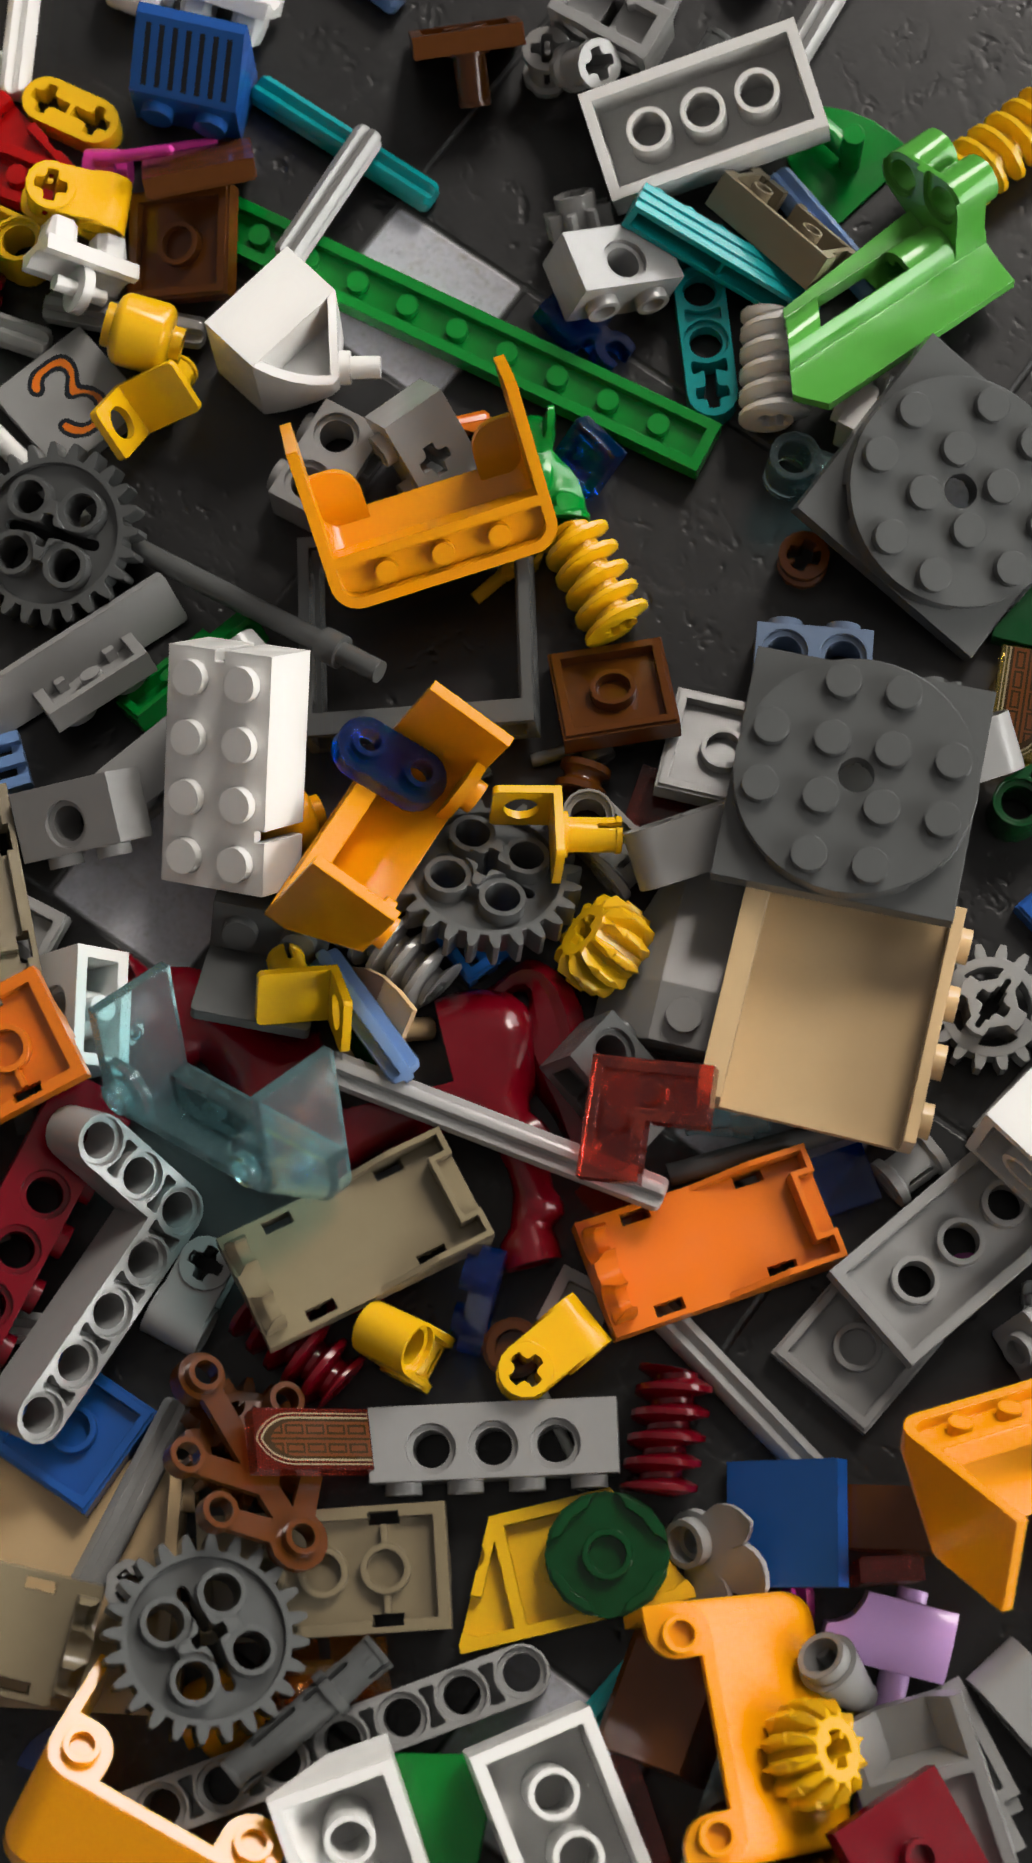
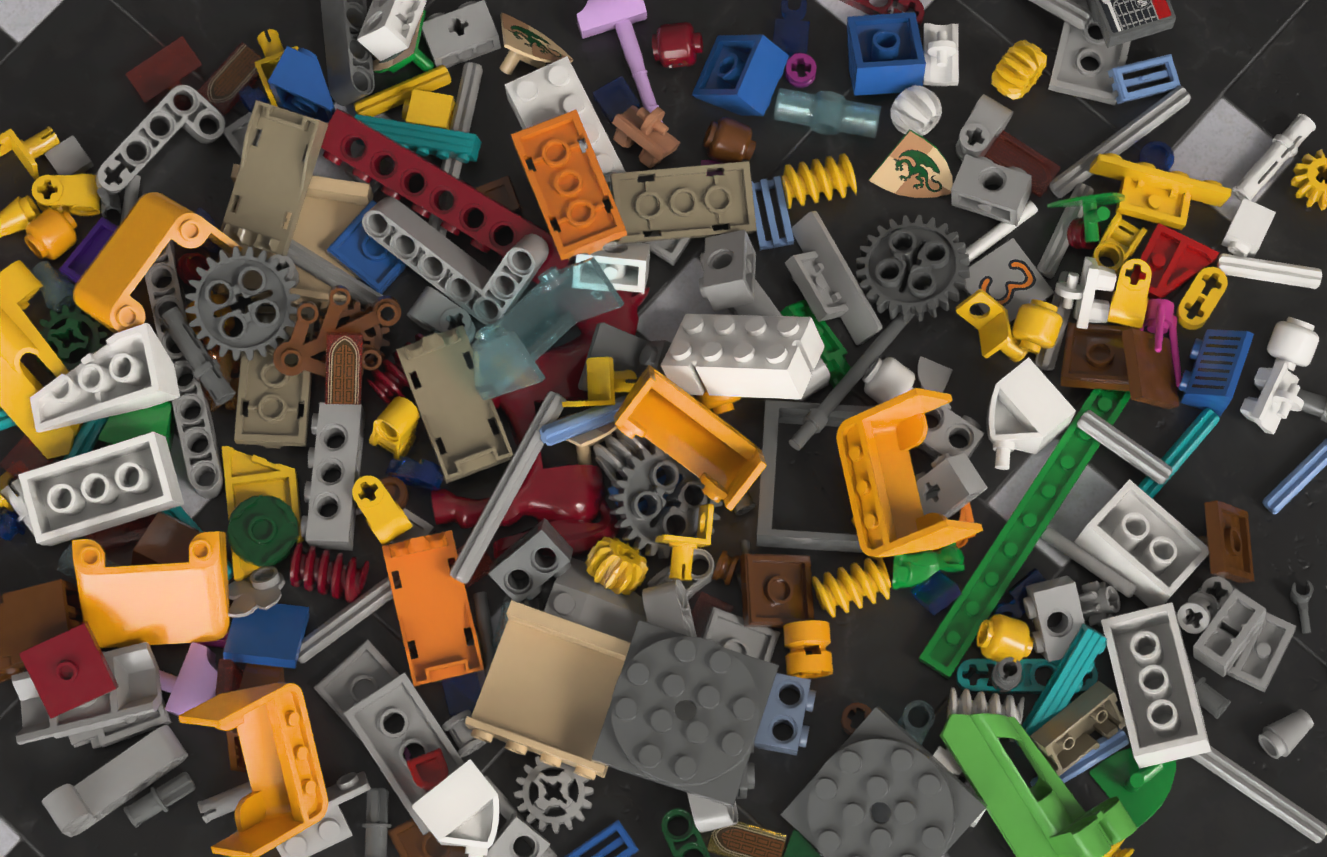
camera: 95 degrees right, 0 degrees up
clear blue plate [331,716,447,812] -> none
clear red plate [576,1054,719,1186] -> none
yellow gear [759,1697,868,1812] -> none
light grey cone [798,1632,878,1716] -> none
none -> dark red plate [176,253,210,287]
none -> red tile [406,748,449,791]
none -> light orange wheel [783,620,833,679]
none -> white head [862,357,915,404]
none -> light grey tile [917,356,953,393]
none -> yellow head [977,614,1033,663]
none -> dark grey pin [992,657,1022,693]
none -> light grey bar [1042,527,1137,598]
none -> white slope [1074,479,1209,608]

